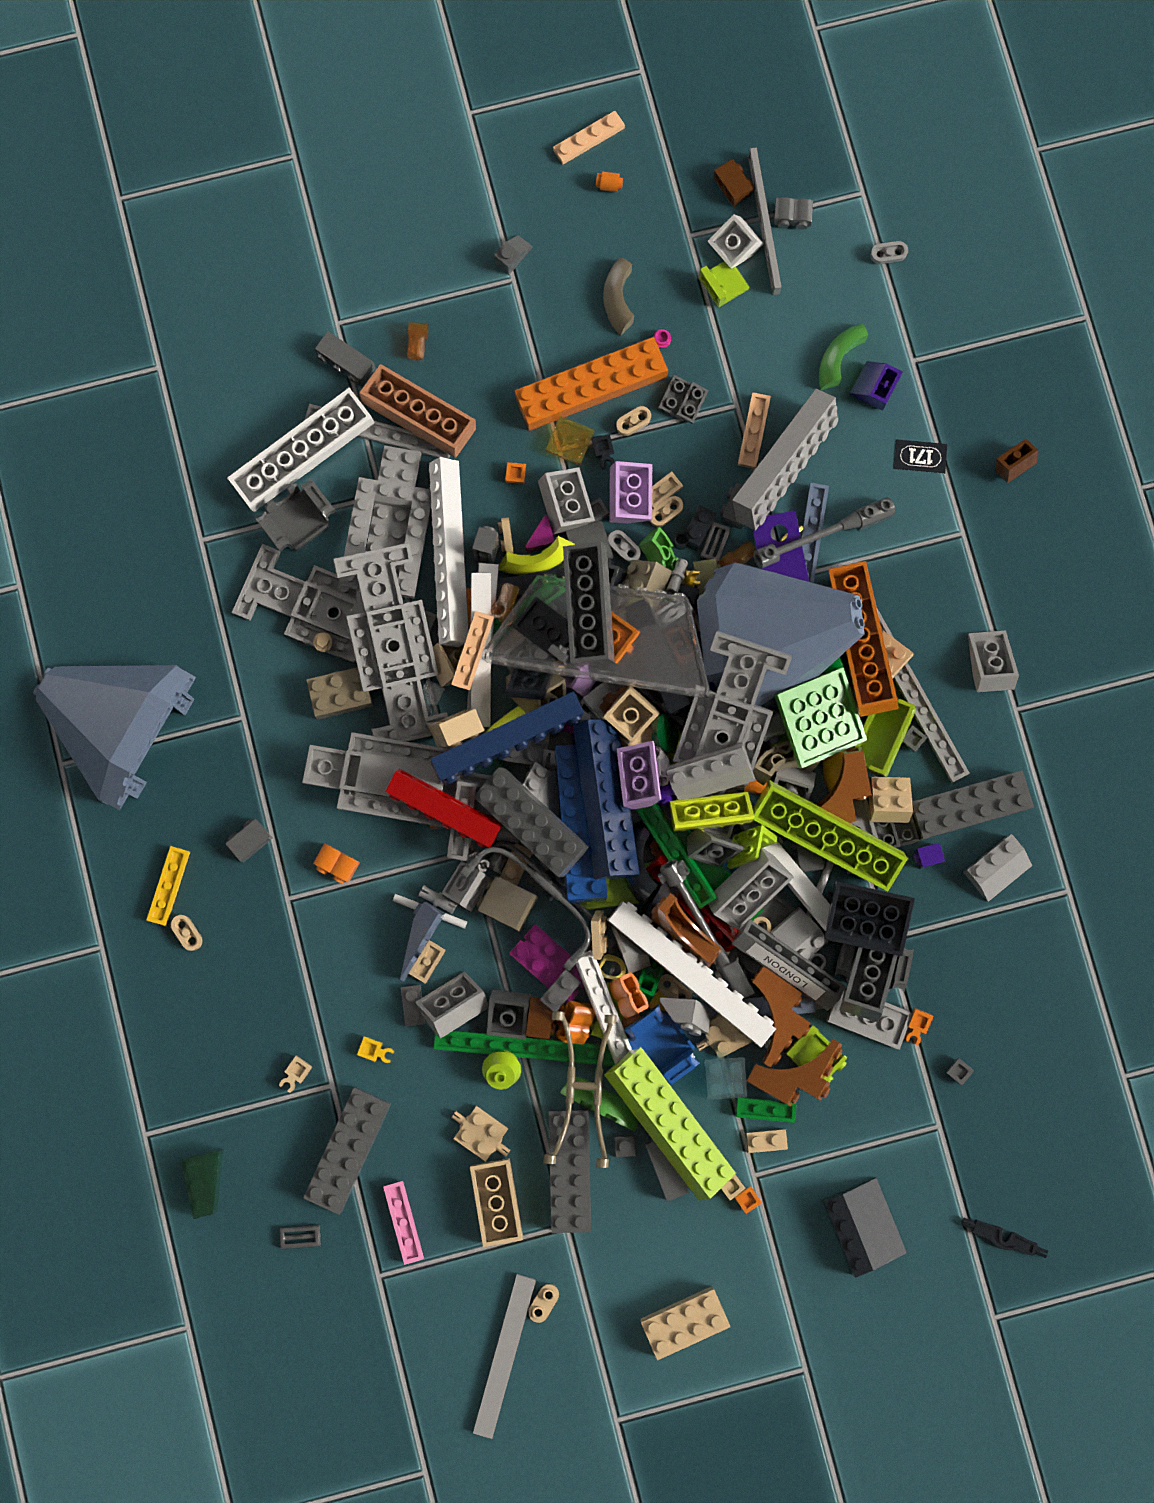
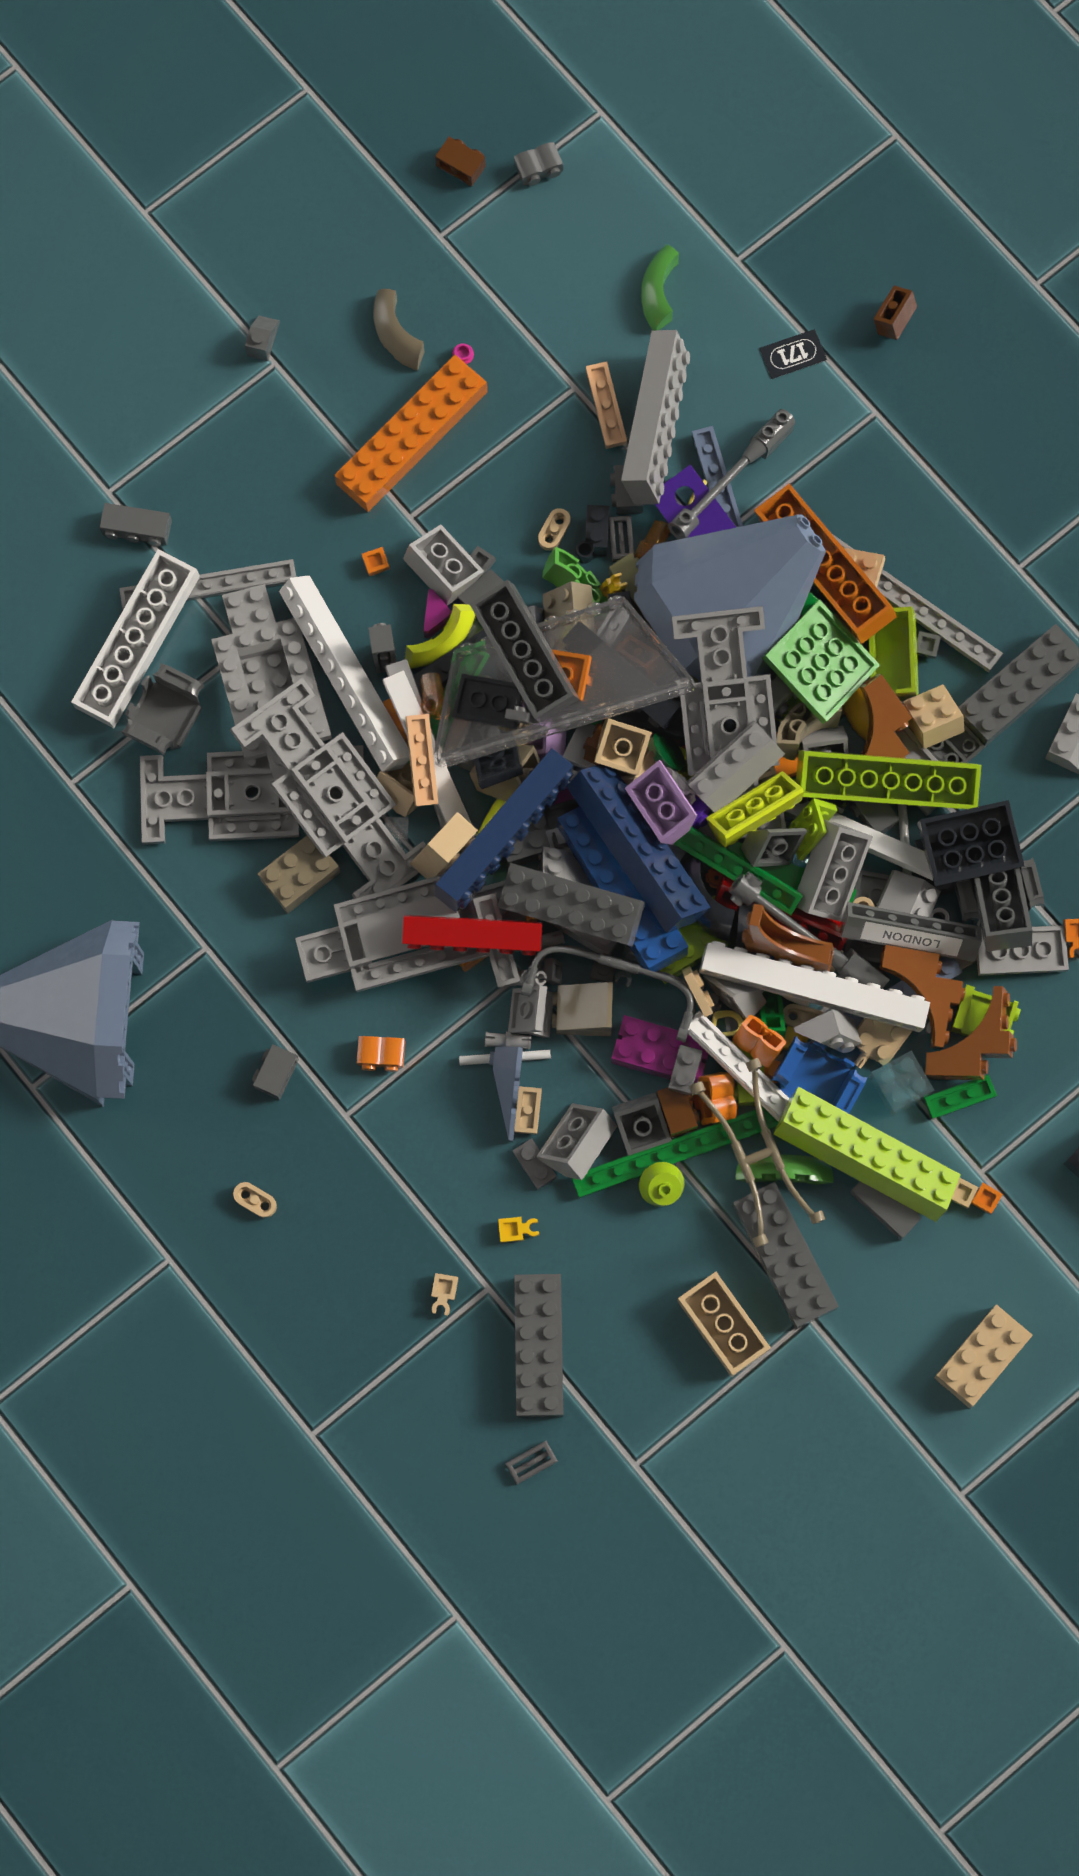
camera: 20 degrees left, 5 degrees down
yellow plate [147,846,190,926] -> none
clear green wedge [181,1149,224,1219] -> none
tan plate [313,633,333,652] -> none
nougat brick [360,364,476,458] -> none
bright pink plate [383,1181,424,1265] -> none
clear orange piece [407,322,429,361] -> none
tan plate [452,1106,510,1162] -> none
light grey tile [473,1274,536,1439] -> none
tan plate [498,517,514,554] -> none
tan plate [500,844,533,886] -> none
tan plate [529,1284,559,1323] -> none
clear yellow plate [546,416,595,465] -> none
light nougat plate [553,111,625,165] -> none
black plate [592,434,614,470] -> none
orange brick [596,171,623,193] -> none
light grey plate [608,530,640,563] -> none
lavender slope [609,461,652,524] -> none
dark grey plate [614,1136,636,1157] -> none
tan plate [616,406,651,436] -> none
tan plate [652,472,683,509] -> none
dark grey slope [657,375,709,424] -> none
light grey pin [666,559,688,596] -> none
lime bracket [699,261,749,308] -> none
white slope [708,214,764,268] -> none
tan plate [746,1129,788,1153] -> none
light grey tile [748,147,781,295] -> none
dark purple slope [850,361,903,411] -> none
light grey plate [870,241,908,264] -> none
dark purple brick [913,843,945,869] -> none
light grey slope [968,630,1019,692] -> none

